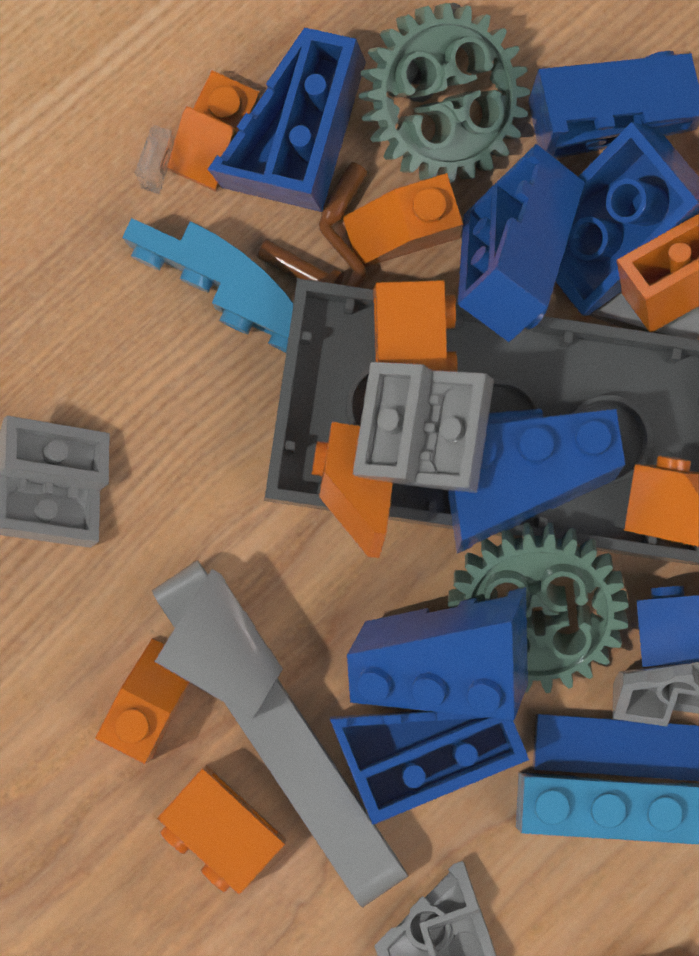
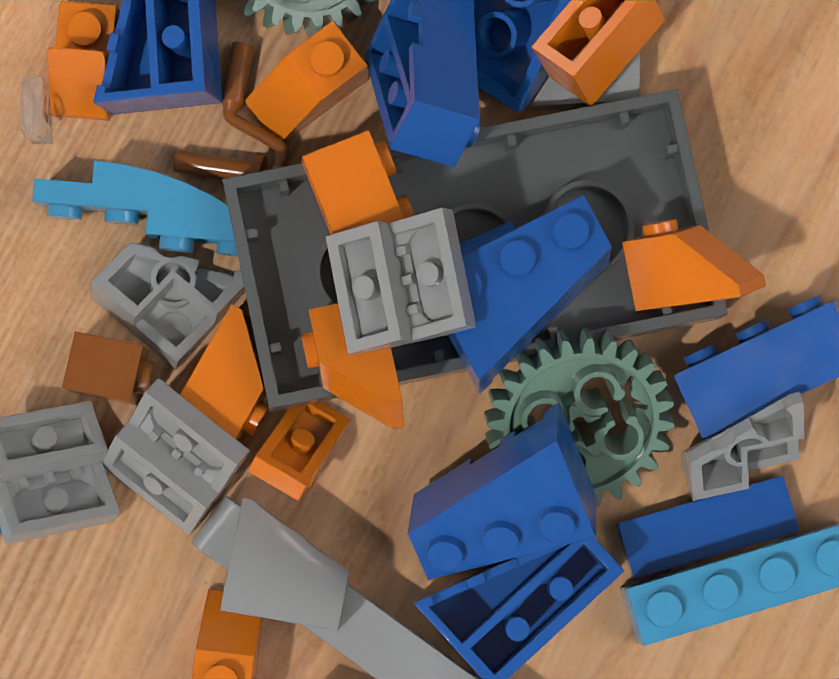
camera: 20 degrees left, 0 degrees up
none -> dark orange brick [62,331,155,406]
none -> light grey slope [91,242,245,370]
none -> light grey slope [102,378,250,535]
none -> orange slope [180,304,269,442]
none -> orange slope [248,402,351,501]

